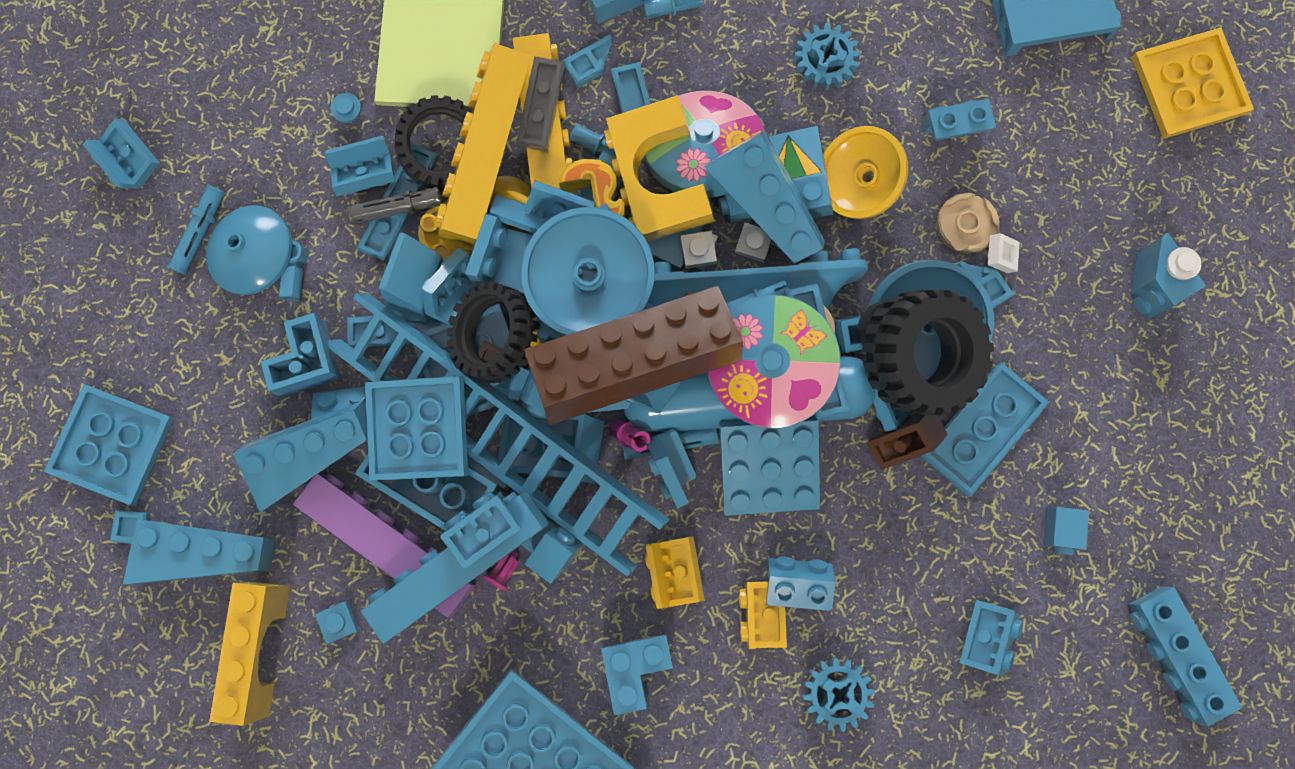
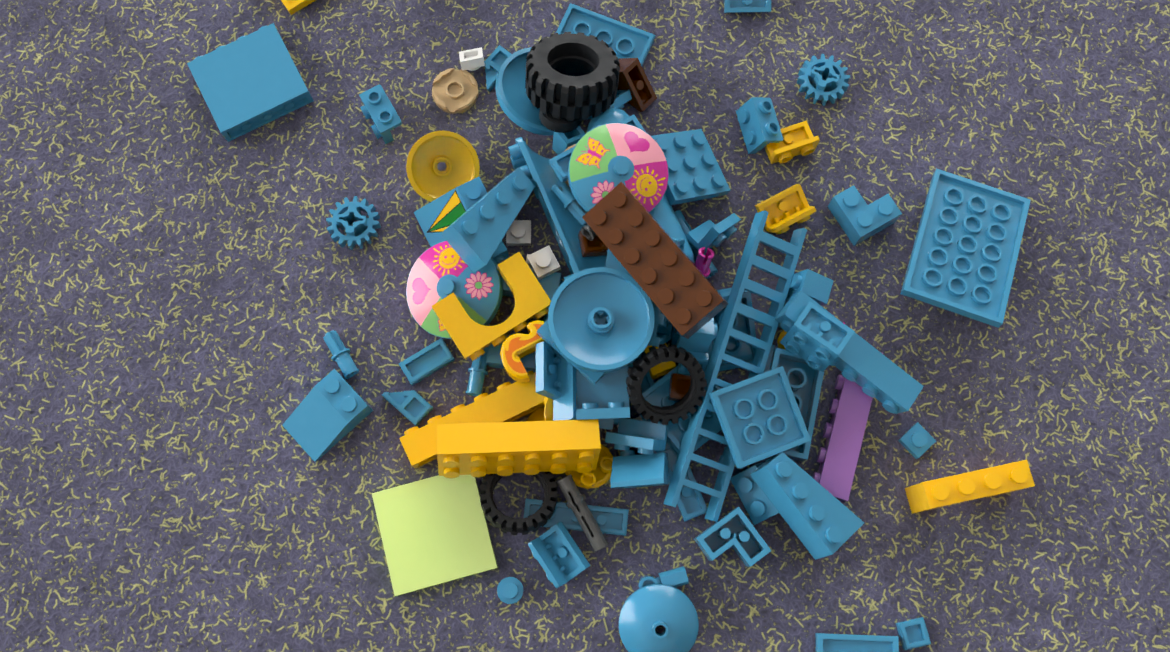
camera: 110 degrees left, 5 degrees down
dark azure wedge [123,519,276,584] -> none
dark grey tile [516,56,565,152] -> none

